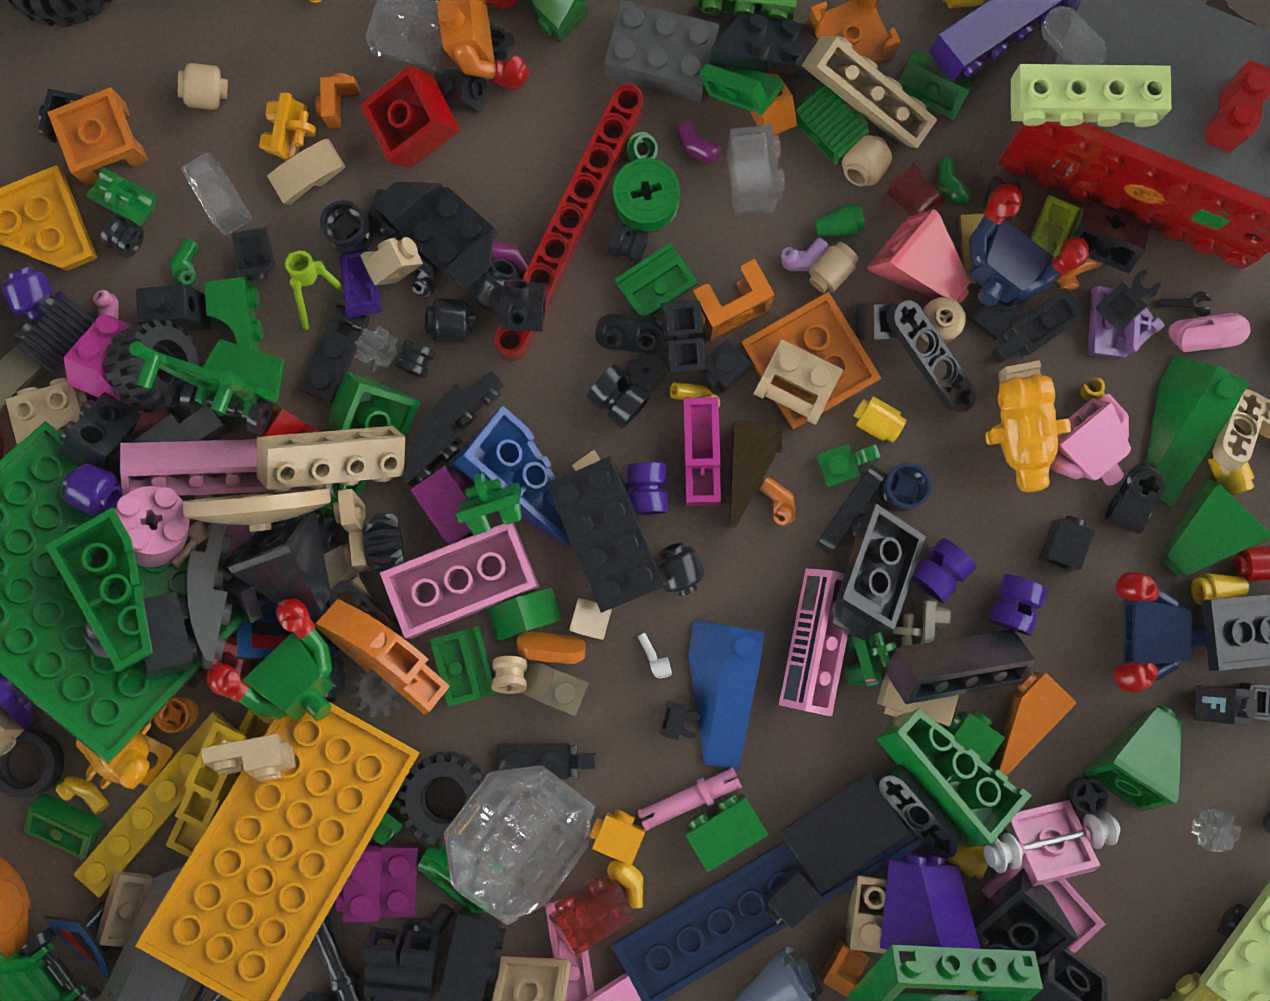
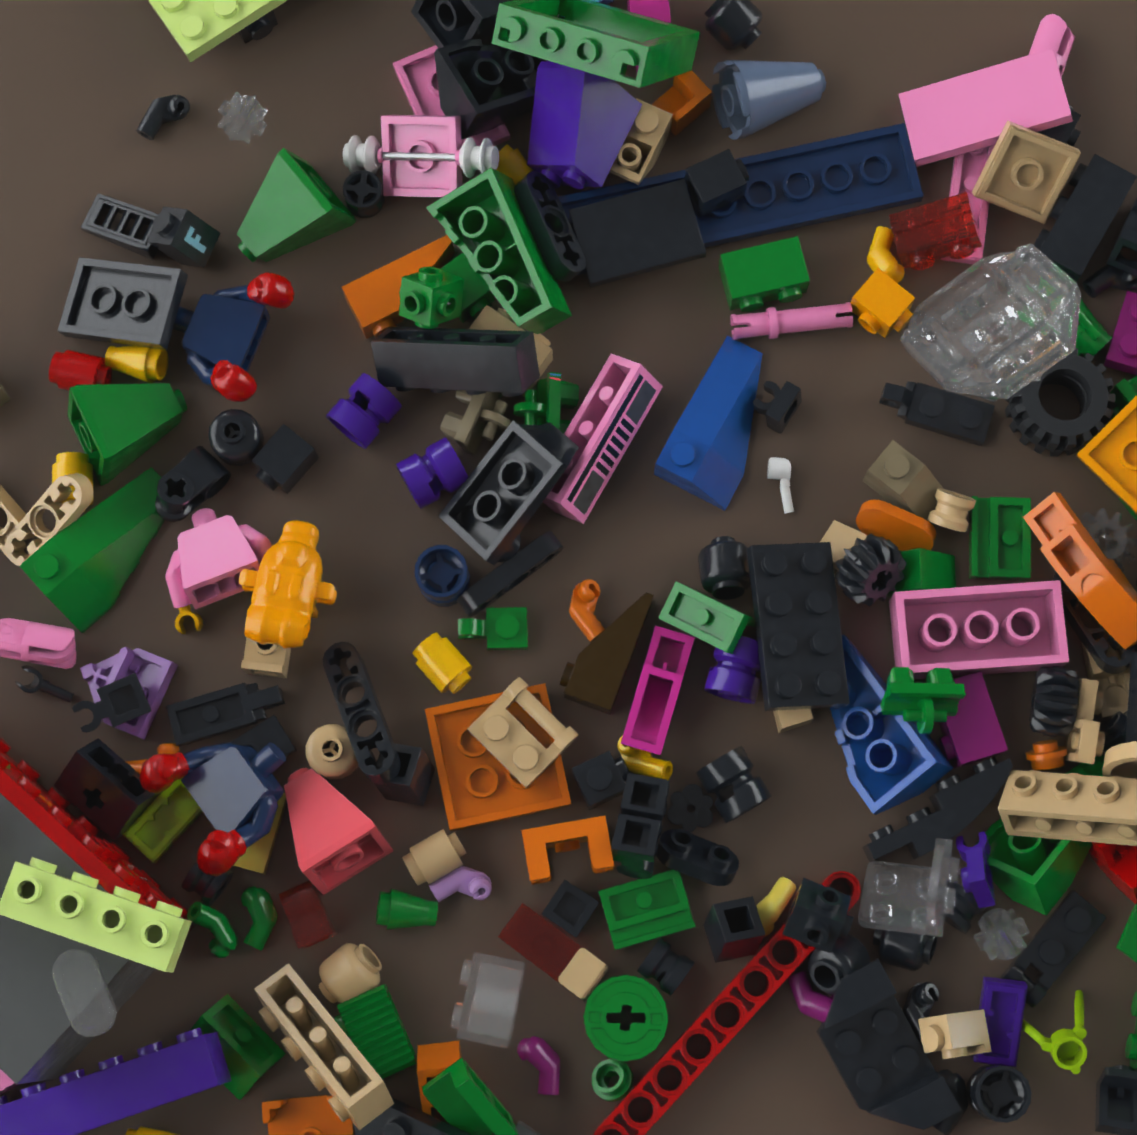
camera: 165 degrees left, 5 degrees down
none -> green arm [187,902,238,958]
none -> black head [208,409,264,466]
none -> green brick [399,267,464,329]
none -> clear red plate [498,903,582,986]
none -> black plate [541,879,599,938]
none -> tan slope [558,948,608,1001]
none -> green panel [658,581,756,654]
none -> black brick [703,896,766,963]
none -> light yellow arm [756,877,796,936]
none -> black gear [834,533,907,607]
none -> clear bracket [858,838,960,937]
none -> dark purple plate [956,831,996,908]
none -> orange plate [1025,740,1068,770]

